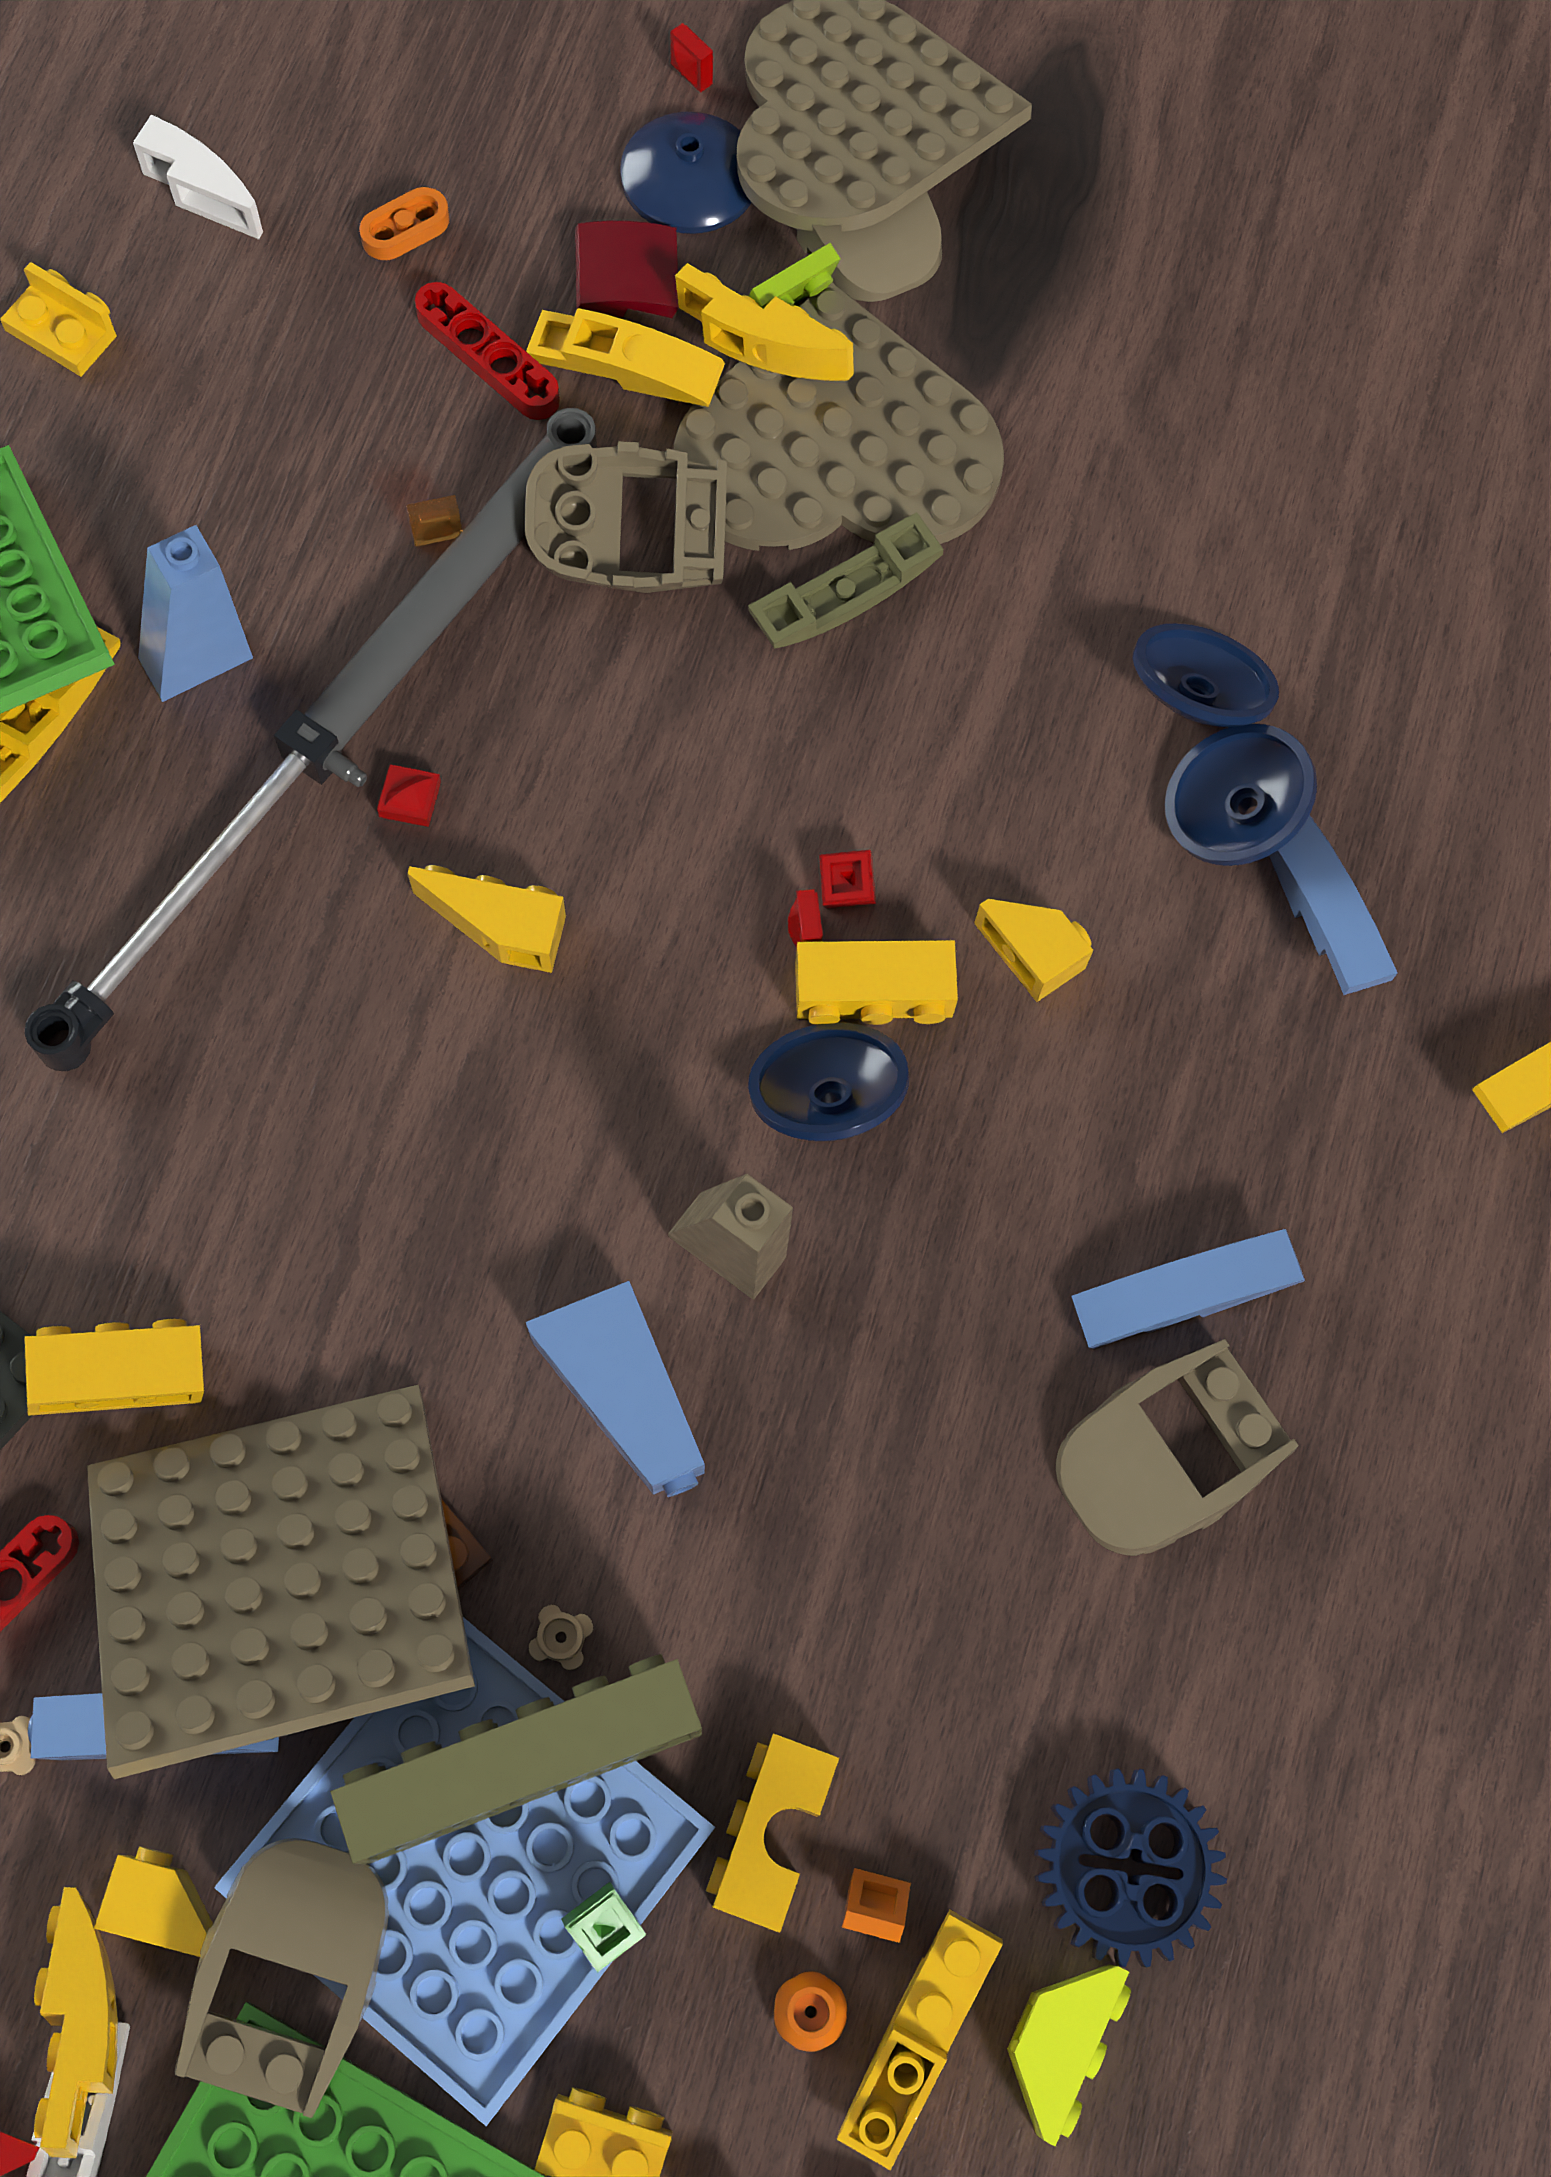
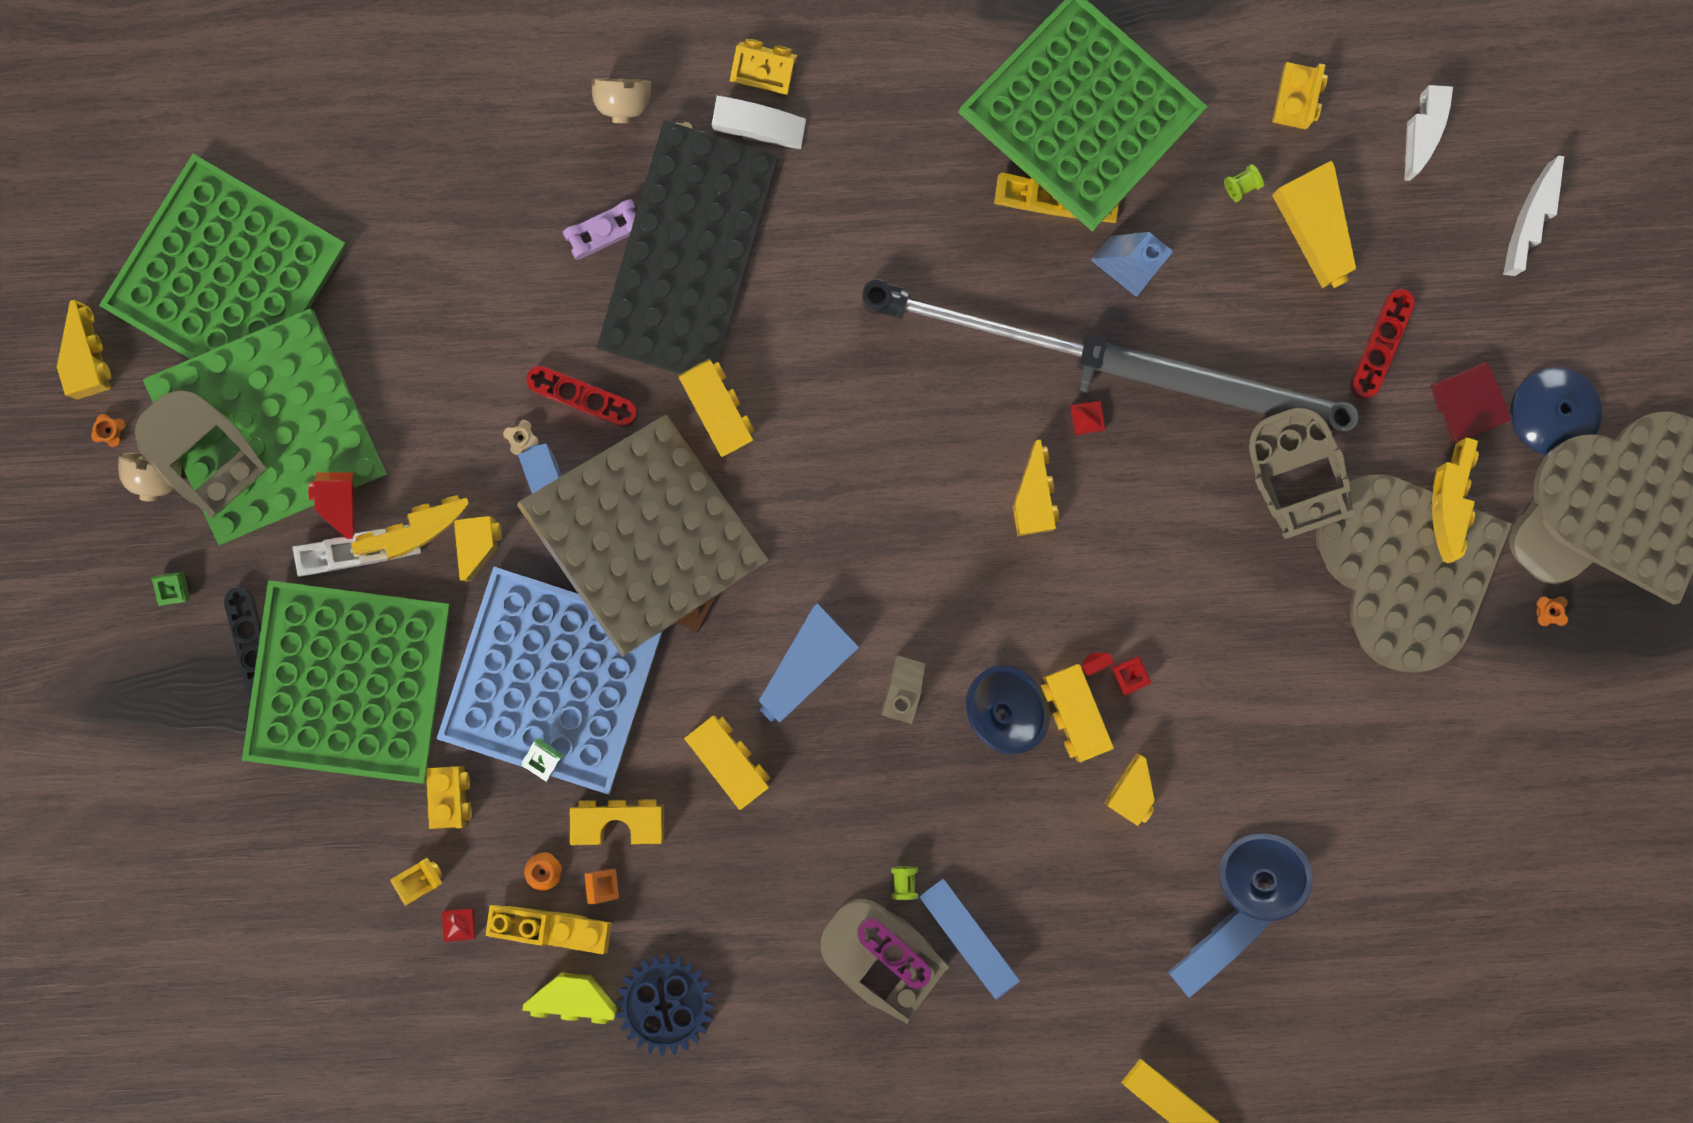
camera: 75 degrees right, 15 degrees up
dark tan slope [175,1838,389,2118] -> none
olive brick [330,1654,702,1864] -> none
orange plate [359,187,450,260] -> none
clear orange tile [406,495,462,546] -> none
yellow slope [526,308,725,407] -> none
tan plate [529,1605,593,1670] -> none
red tile [670,23,713,93] -> none
olive slope [748,512,944,649] -> none
lime plate [749,243,841,309] -> none
dark blue dish [1133,623,1279,727] -> none
none -> yellow brick [684,715,770,810]
none -> magenta beam [857,918,931,989]
none -> lime bush [891,866,918,900]
none -> lime bush [1224,164,1264,202]
none -> yellow slope [1272,161,1356,288]
none -> white slope [1503,156,1564,276]
none -> orange plate [1537,596,1568,626]

